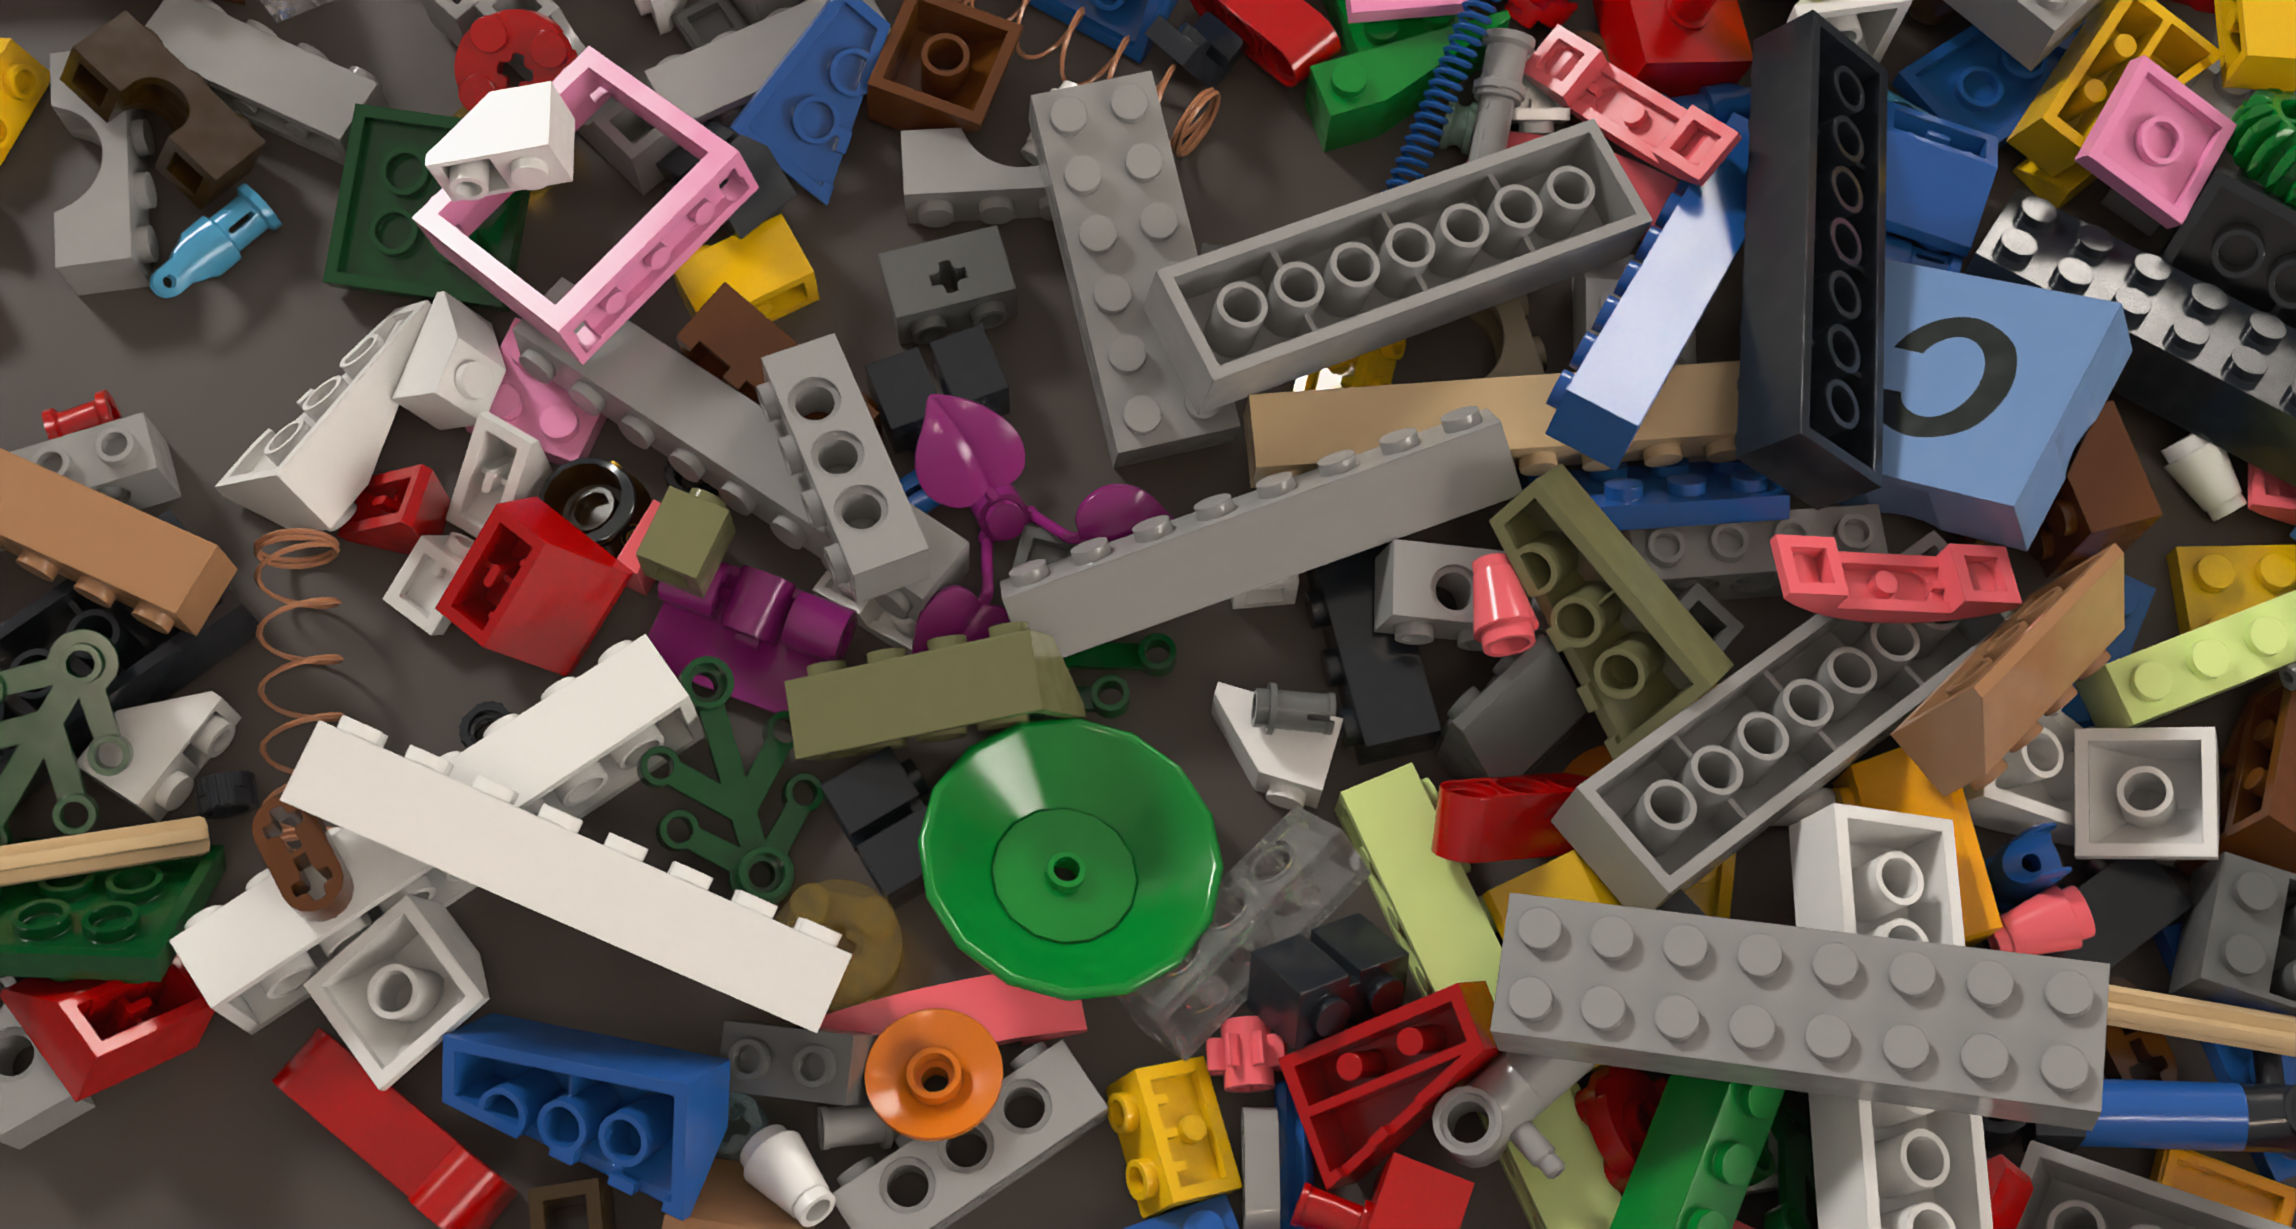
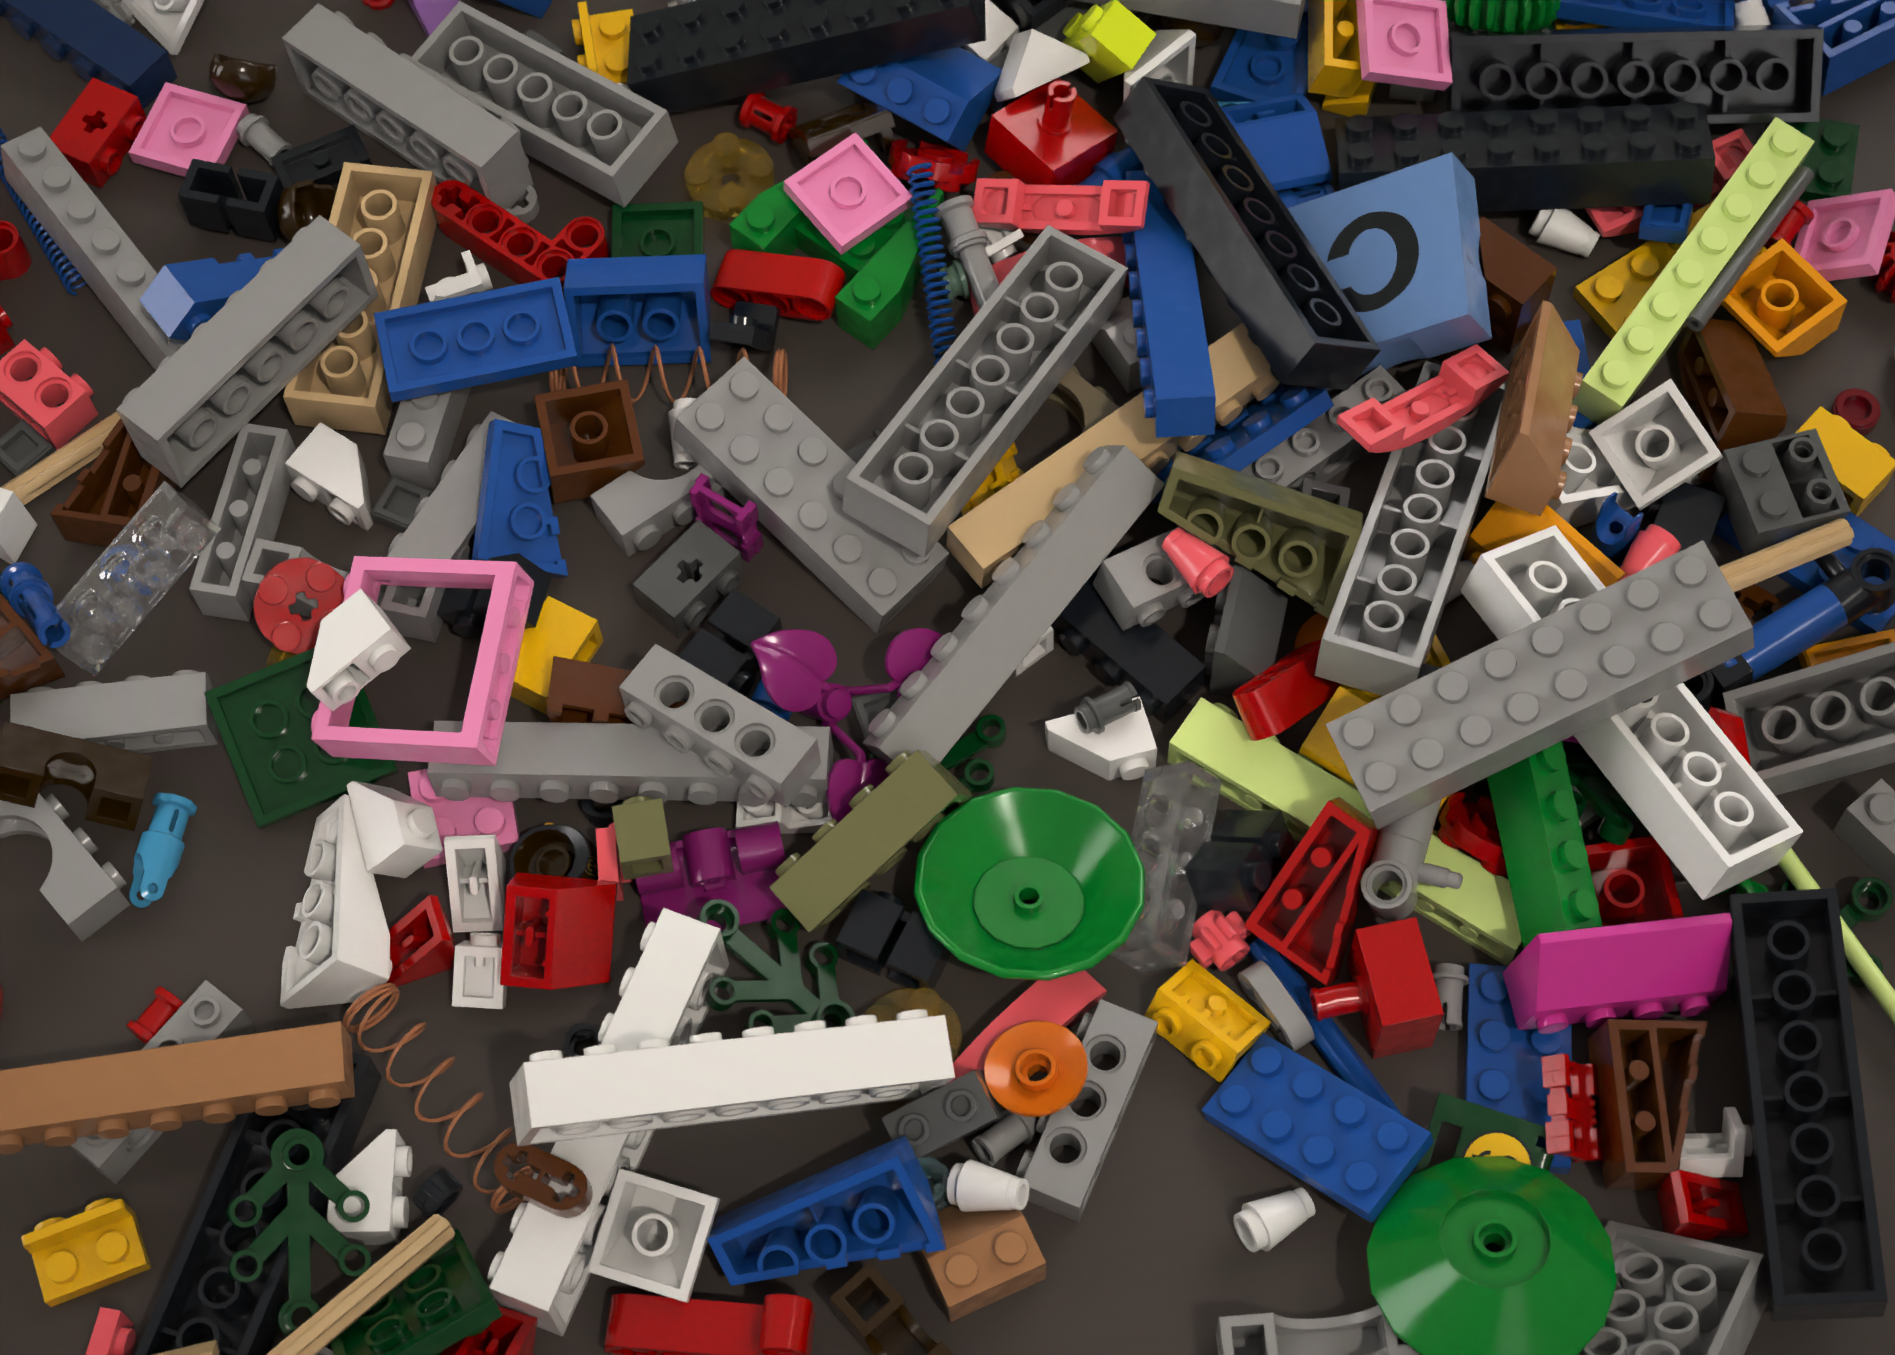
camera: 25 degrees left, 5 degrees down
none -> magenta piece [689,473,764,563]

